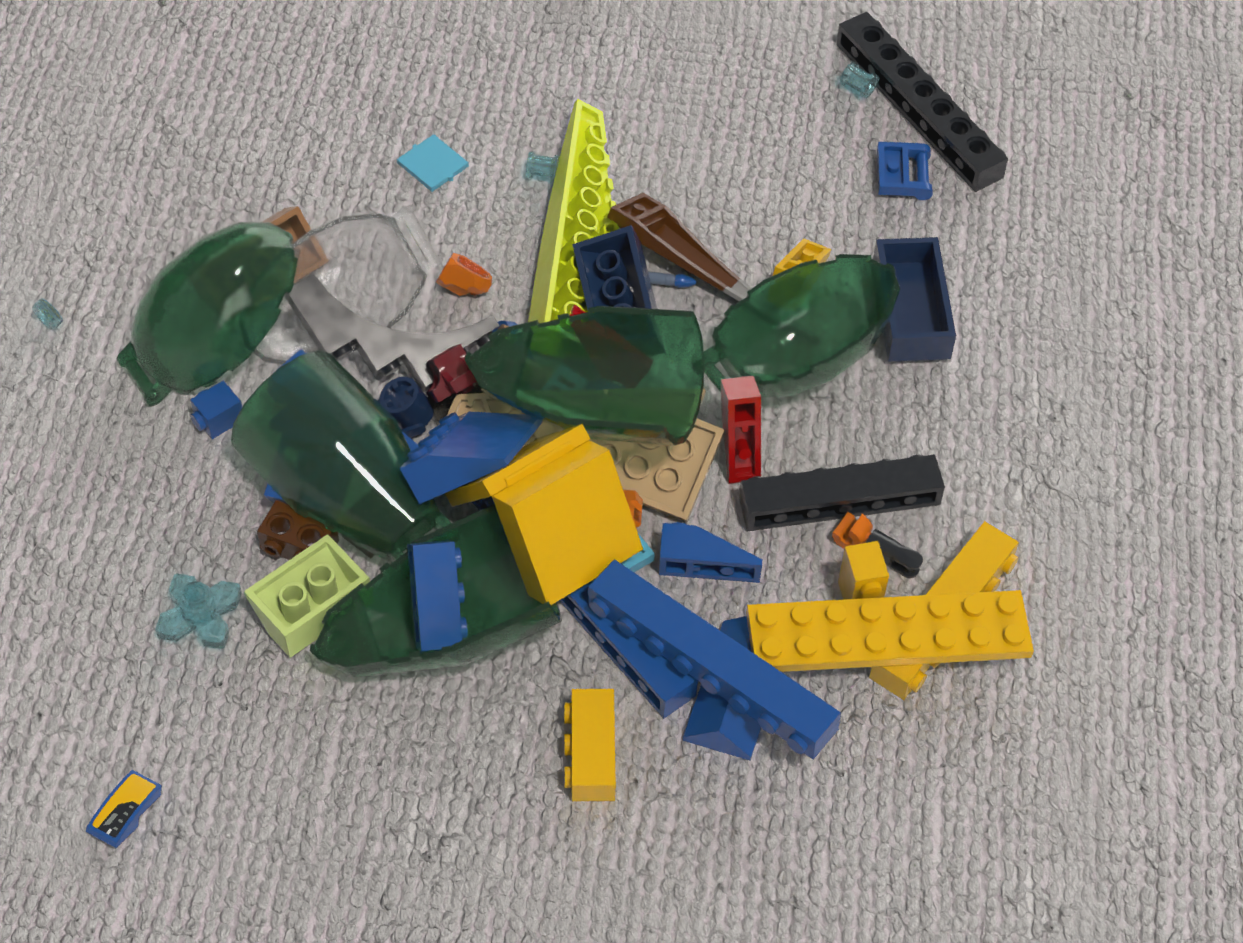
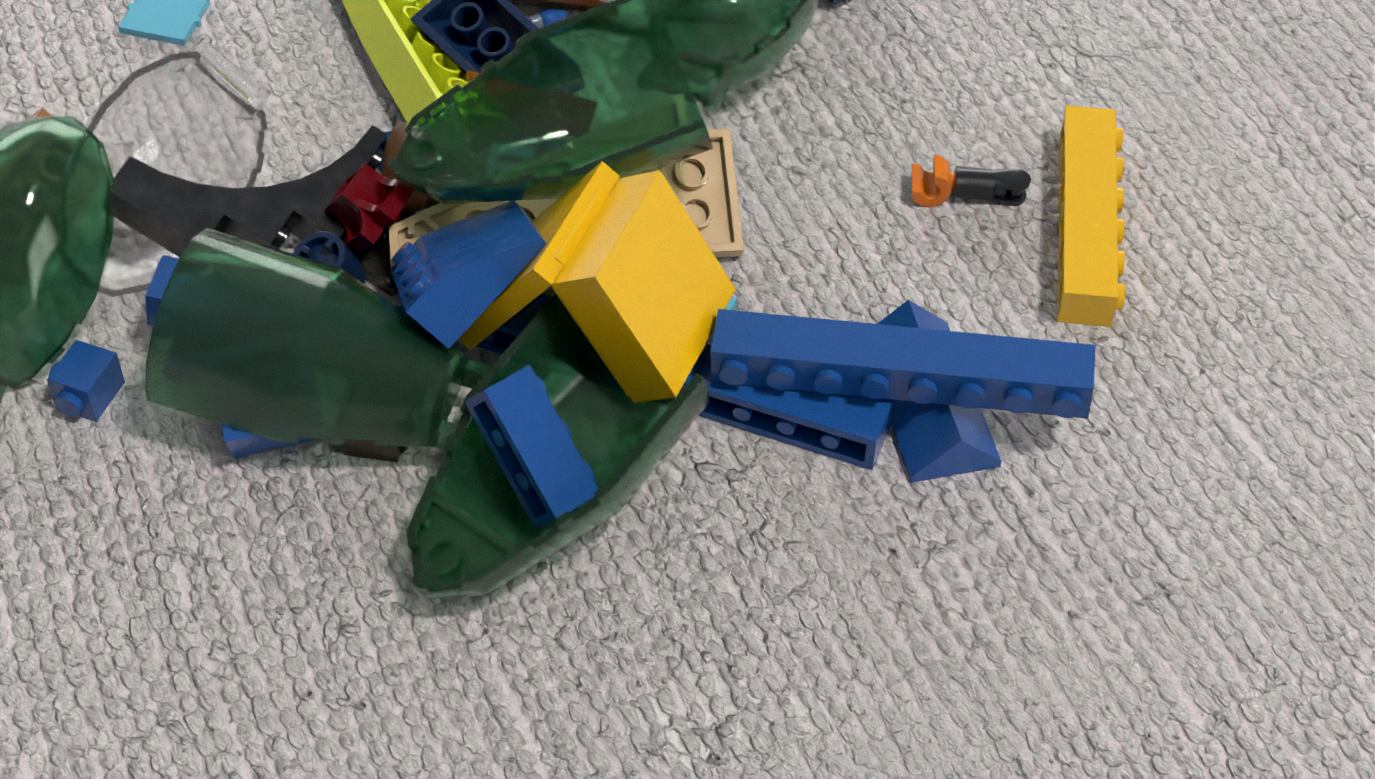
camera: 30 degrees left, 5 degrees down
clear light blue plant [156,573,242,649] -> none
yellowish green slope [244,534,373,658] -> none
reddish brown brick [257,500,339,560] -> none
orange rock [436,253,492,296] -> none
yellow brick [564,689,616,801] -> none
blue slope [659,522,763,583] -> none
red slope [721,376,761,484] -> none
black brick [739,454,945,532] -> none
yellow plate [746,590,1034,672] -> none
yellow brick [838,541,889,600] -> none

